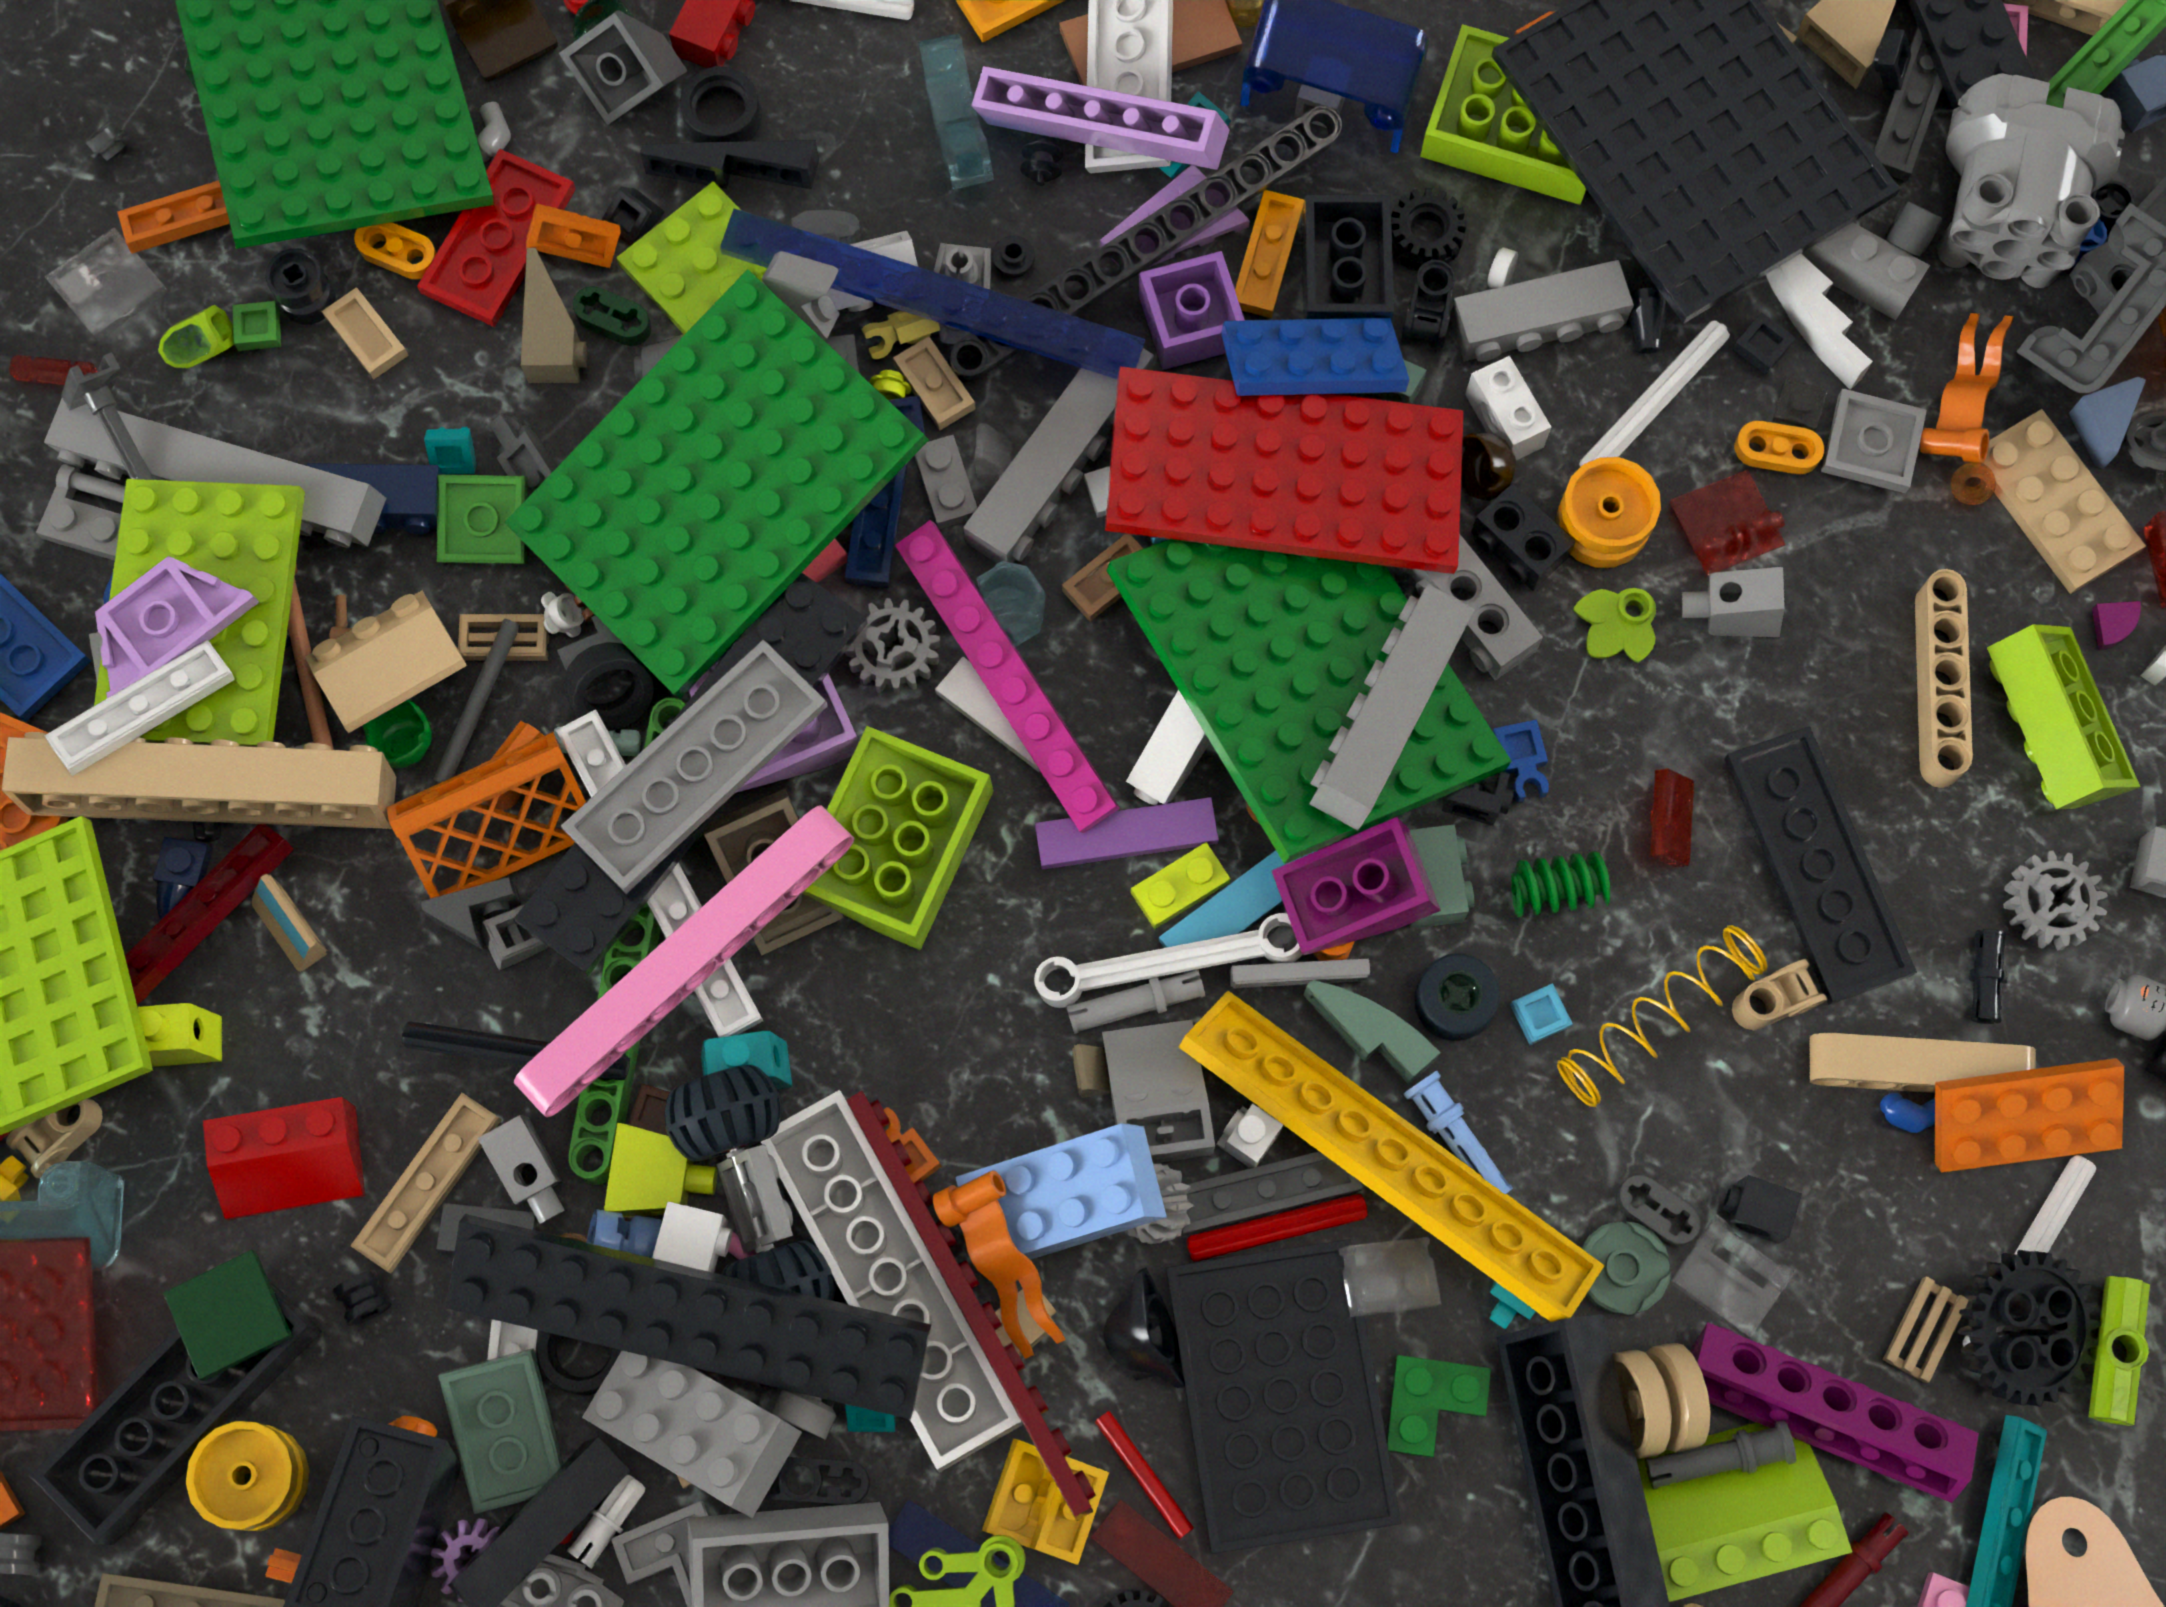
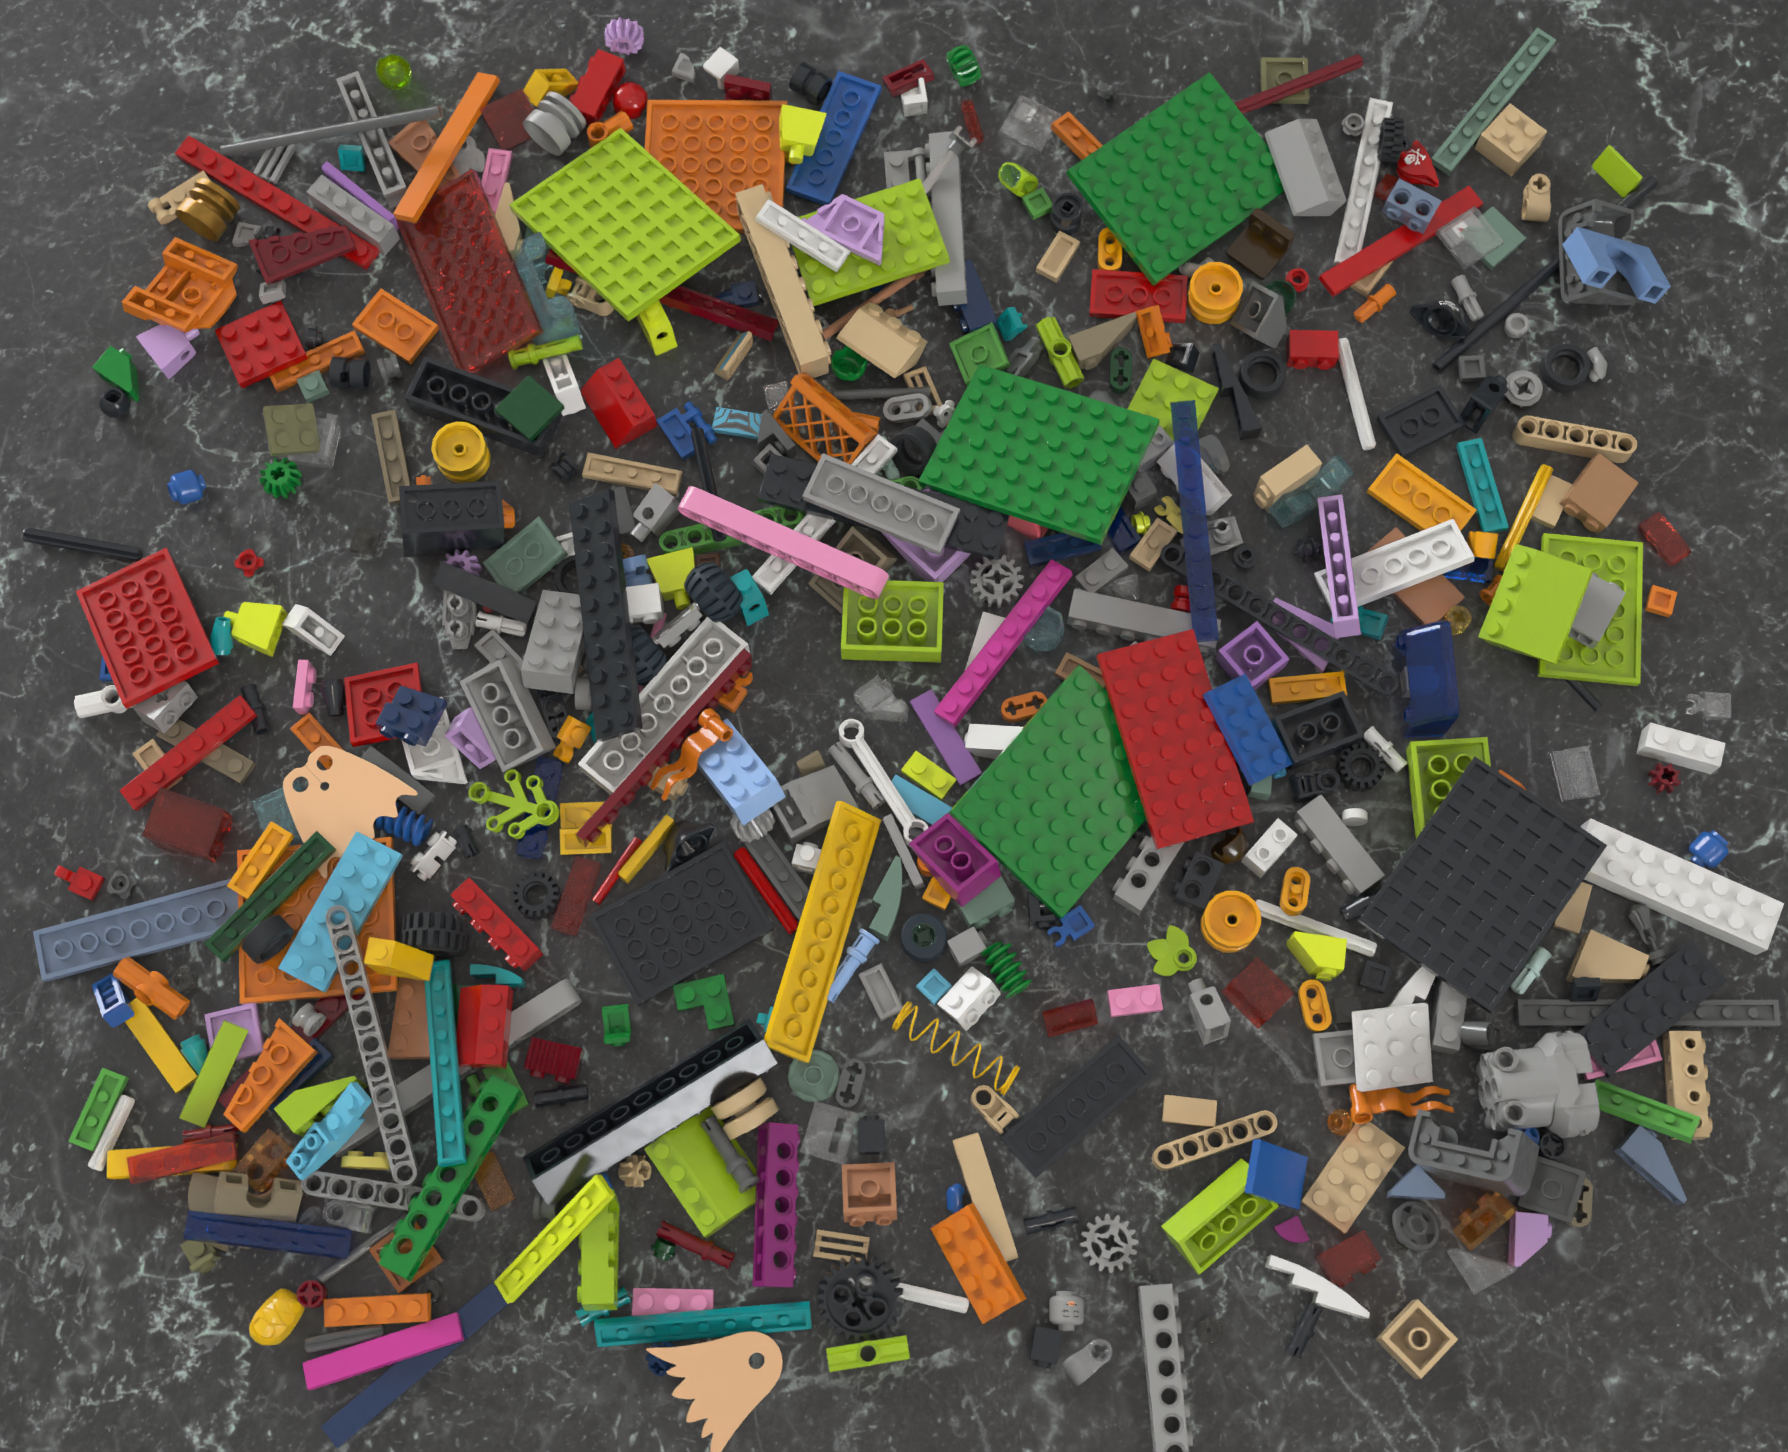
camera: 70 degrees right, 0 degrees up
light grey slope [761,251,840,340] -> none
light grey brick [1310,584,1475,831] -> none
clear plate [1338,1237,1441,1317] -> none
none -> lime pin [508,334,583,370]
none -> white slope [542,354,586,416]
none -> light orange plate [553,715,592,763]
none -> green bracket [602,1004,632,1047]
none -> yellow tile [618,815,675,884]
none -> blue plate [656,401,717,461]
none -> medium azure tile [712,407,762,440]
none -> clear plate [763,381,789,412]
none -> nougat plate [842,1162,897,1227]
none -> clear slope [854,675,909,723]
none -> light grey tile [858,963,903,1022]
none -> light grey plate [883,393,932,423]
none -> light orange plate [922,876,952,911]
none -> white bracket [937,966,1000,1031]
none -> light grey brick [947,926,988,968]
none -> orange beam [1001,691,1047,723]
none -> lime piece [1036,316,1084,389]
none -> bright pink plate [1107,984,1163,1017]
none -> tan tile [1162,1095,1217,1128]
none -> red wheel [1170,585,1198,614]
none -> light orange wheel [1187,262,1243,324]
none -> blue tile [1245,1139,1308,1210]
none -> tan brick [1254,445,1322,513]
none -> light orange plate [1280,867,1310,916]
none -> neon yellow slope [1286,931,1347,981]
none -> white plate [1352,1003,1433,1092]
none -> white pin [1363,726,1408,773]

